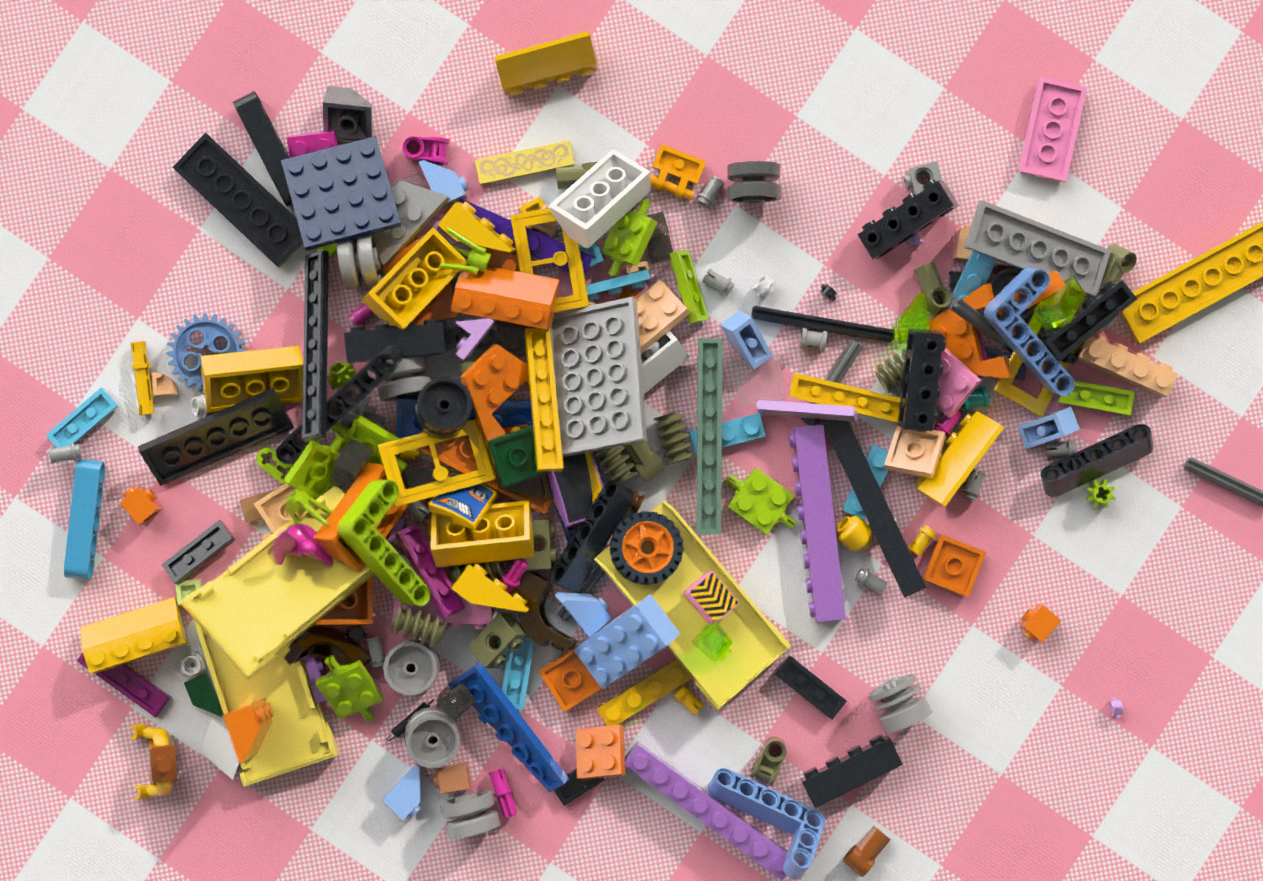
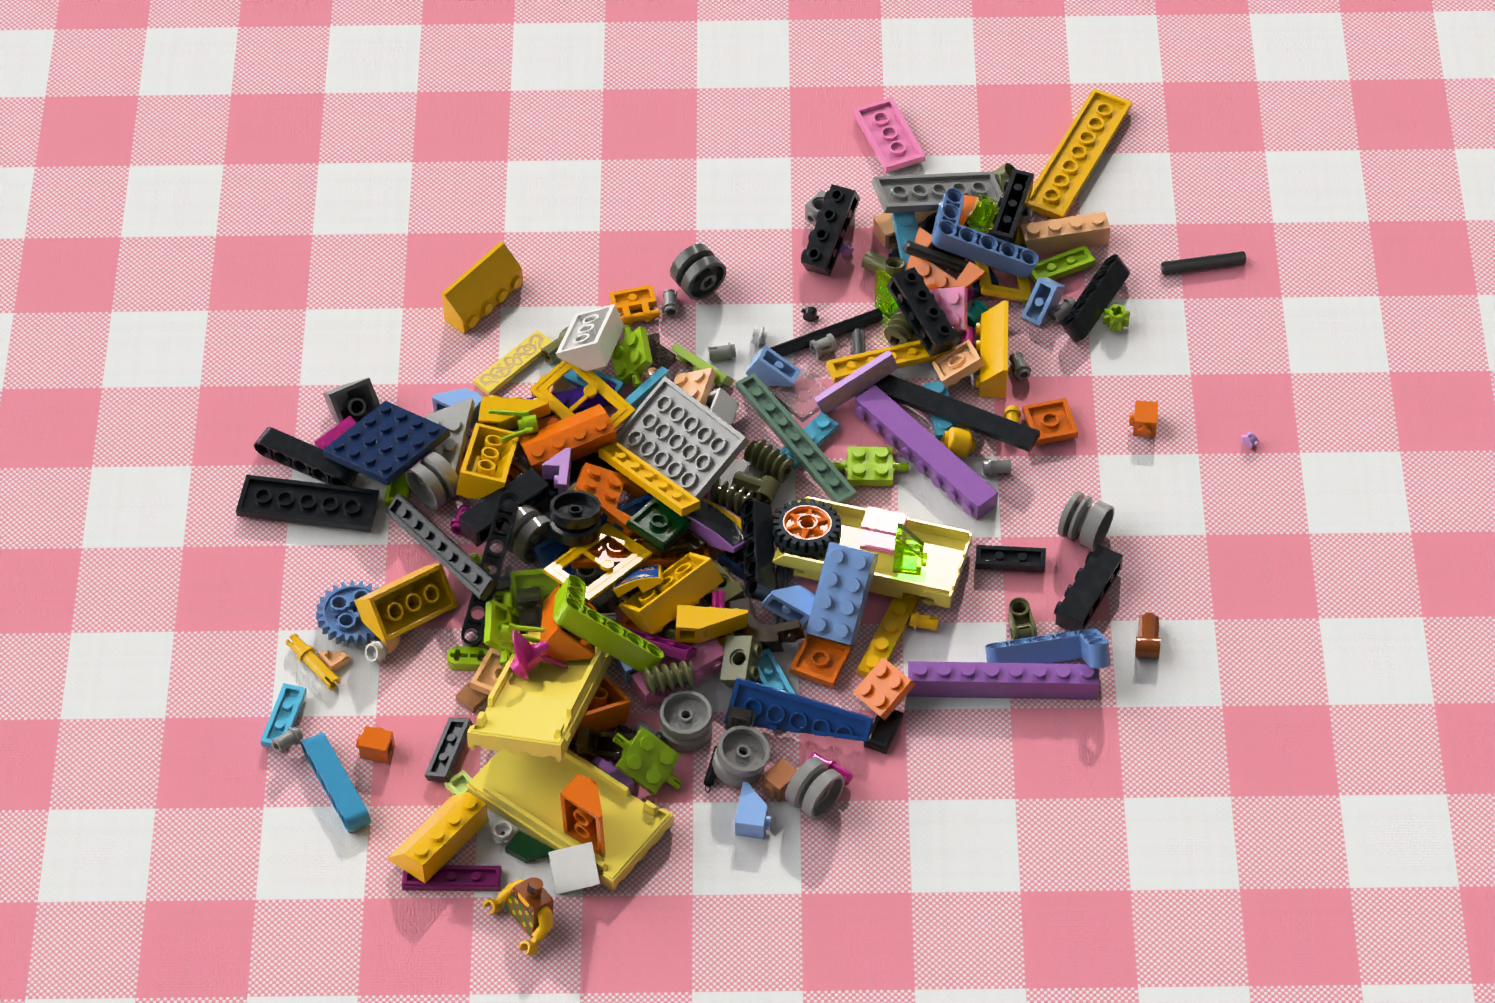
camera: 30 degrees left, 35 degrees down
black plate [138,388,294,486] -> none
dark pink piece [402,136,450,165] -> none

